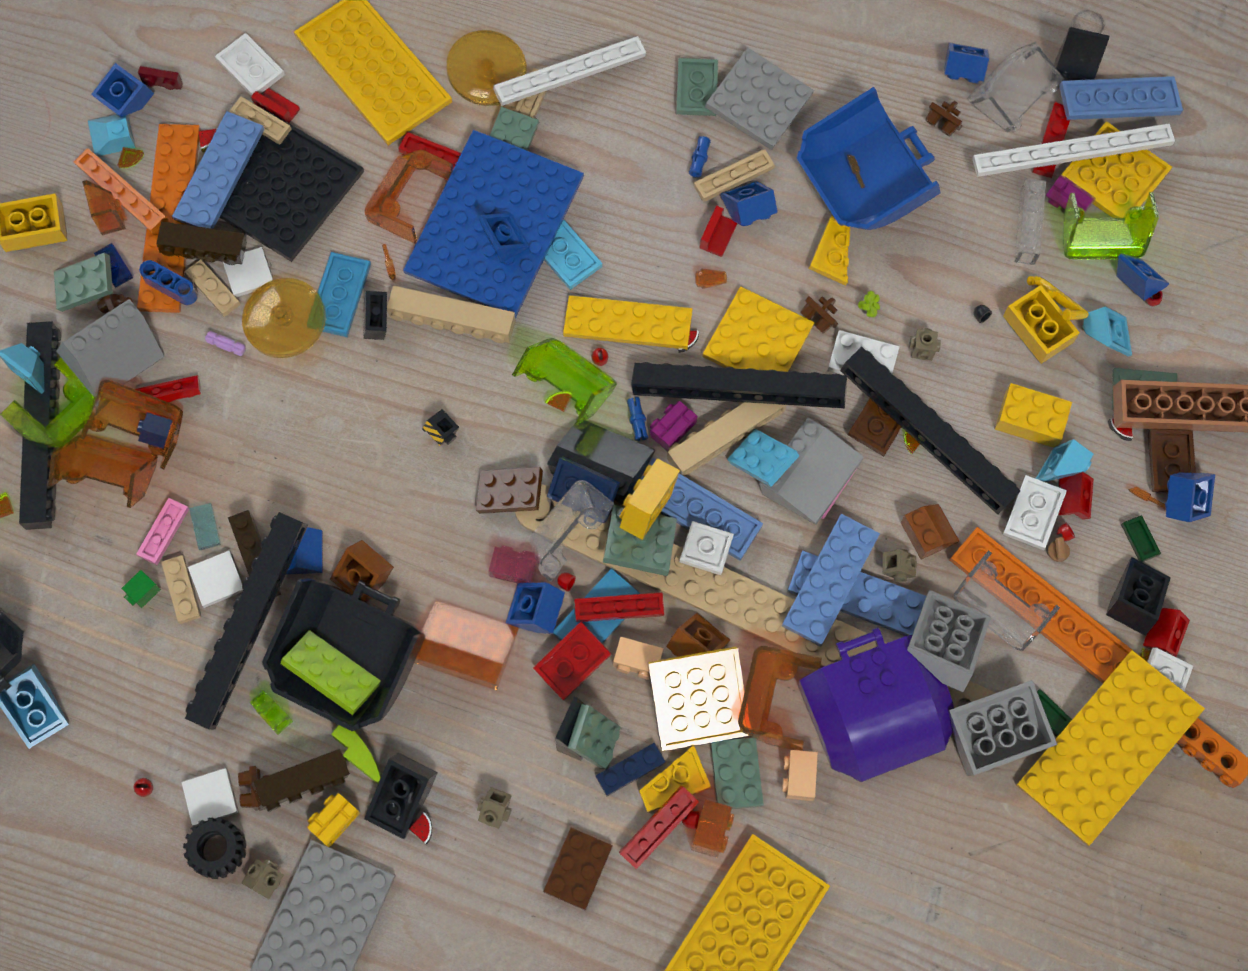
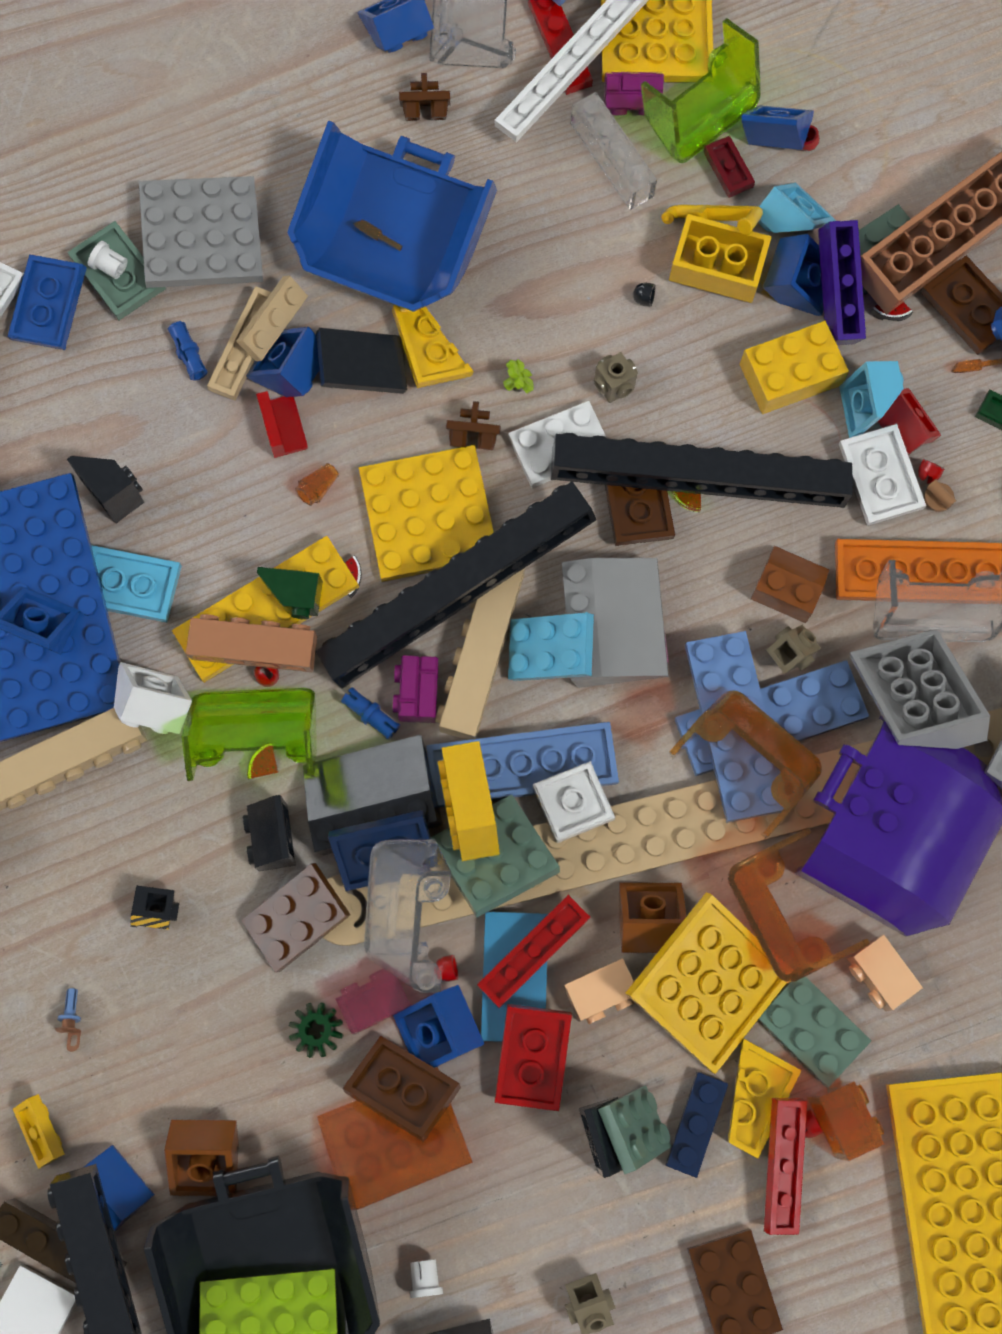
camera: 40 degrees left, 5 degrees up
none -> blue tile [7,254,87,350]
none -> yellow plate [13,1094,65,1169]
none -> piece [55,988,81,1052]
none -> black slope [67,456,144,523]
none -> white bush [88,241,128,279]
none -> white slope [114,662,192,734]
none -> nougat brick [186,614,318,673]
none -> tan plate [236,275,308,361]
none -> black slope [243,795,296,872]
none -> dark green slope [257,567,323,619]
none -> dark green gear [289,1002,344,1058]
none -> black tile [316,328,407,394]
none -> reddish brown plate [343,1035,461,1142]
none -> white bush [409,1259,443,1298]
none -> clear orange windscreen [669,690,822,839]
none -> dark red plate [703,135,755,198]
none -> blue slope [763,234,824,316]
none -> dark purple brick [818,220,866,345]

